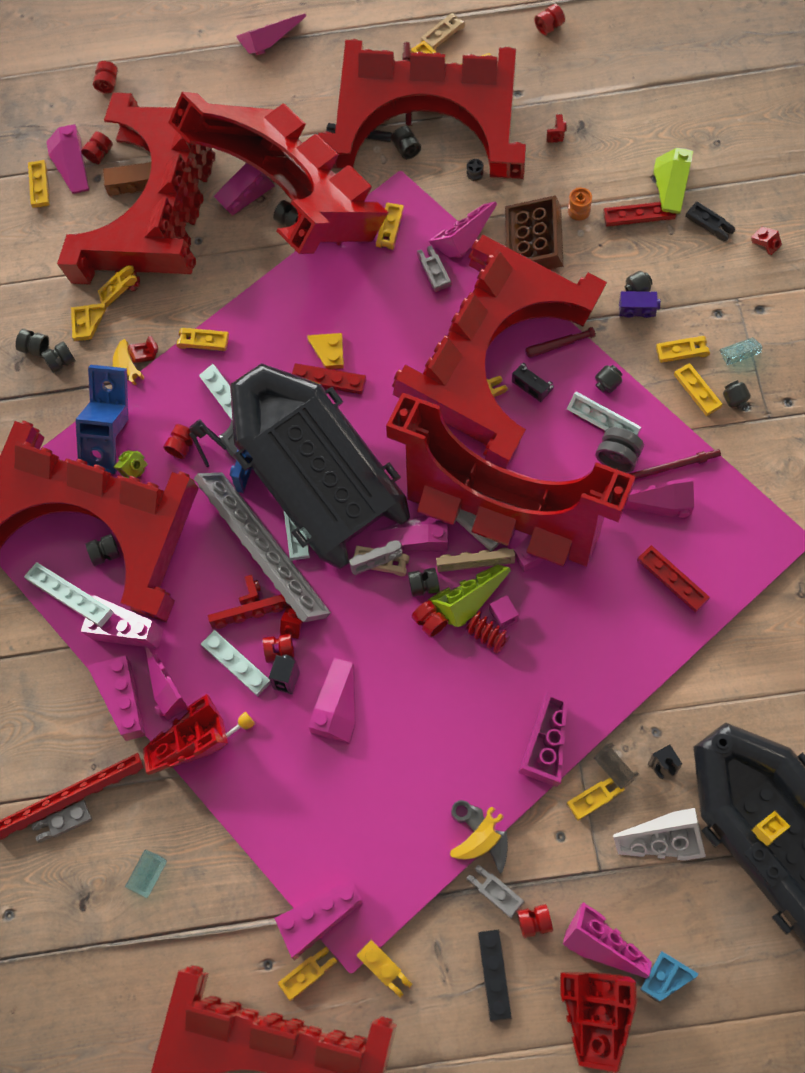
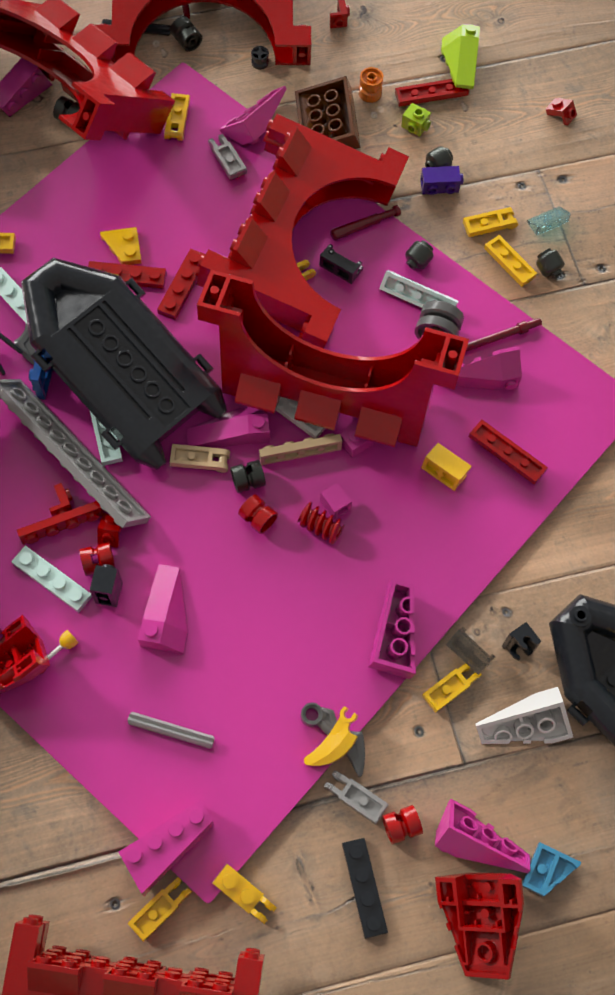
camera: 15 degrees left, 0 degrees up
light grey hinge [349,540,402,575] -> none
lime wedge [428,564,511,627] -> none
black hinge [685,202,736,241] -> none
none -> light grey axle [128,712,215,749]
none -> red plate [157,248,206,320]
none -> lime brick [401,103,431,137]
none -> yellow hinge [421,443,472,491]

